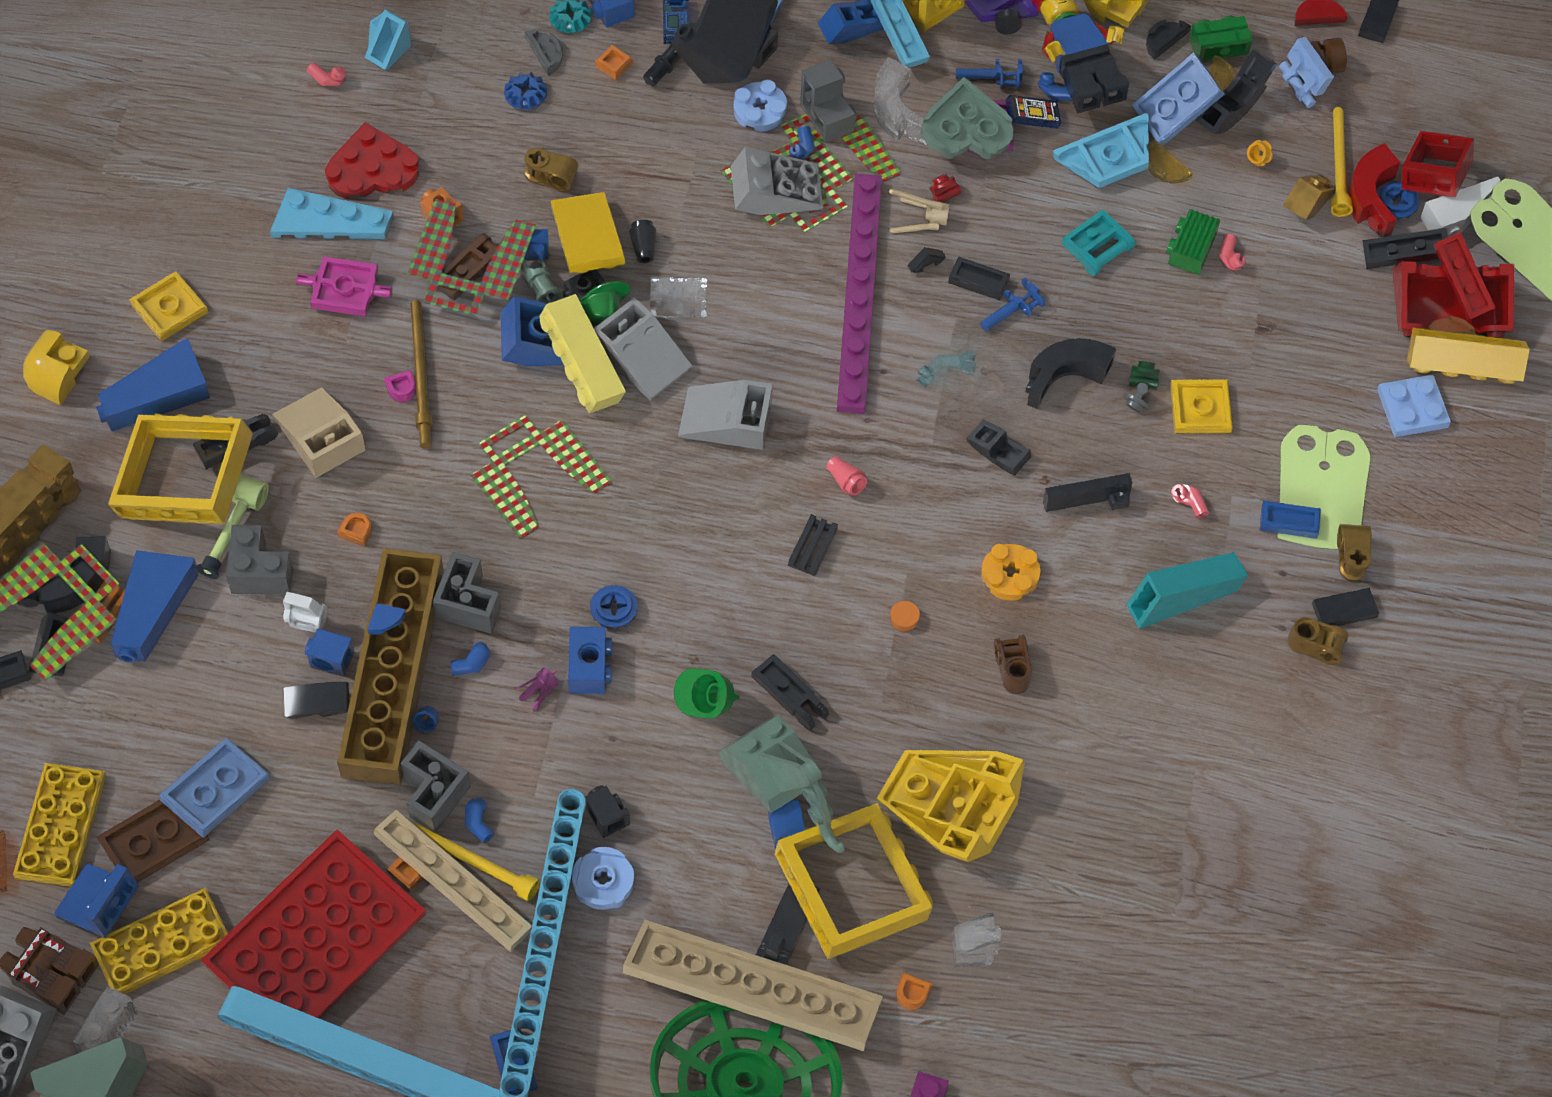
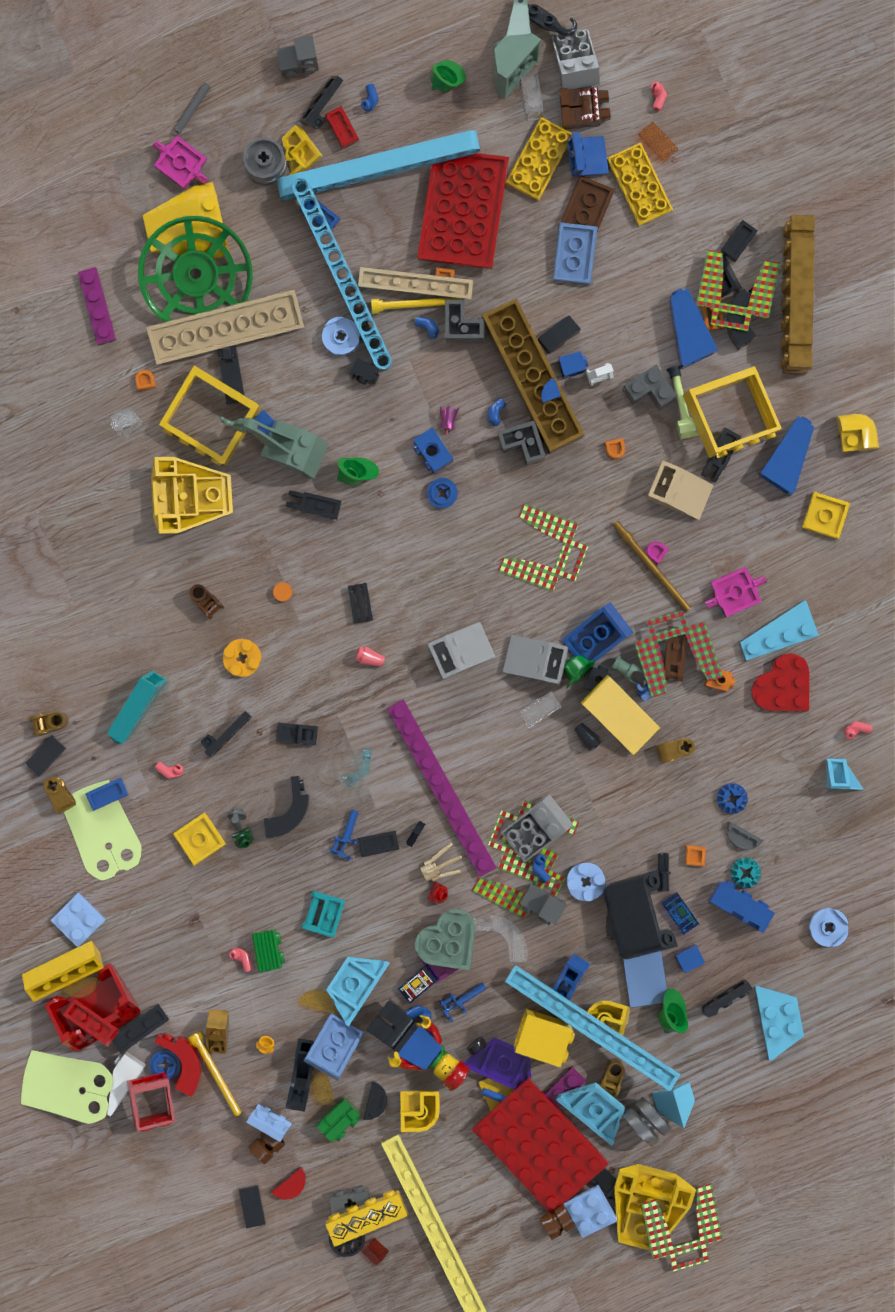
camera: 150 degrees right, 25 degrees up
blue hinge [413,706,439,733] -> none
light yellow brick [539,294,626,414] -> none

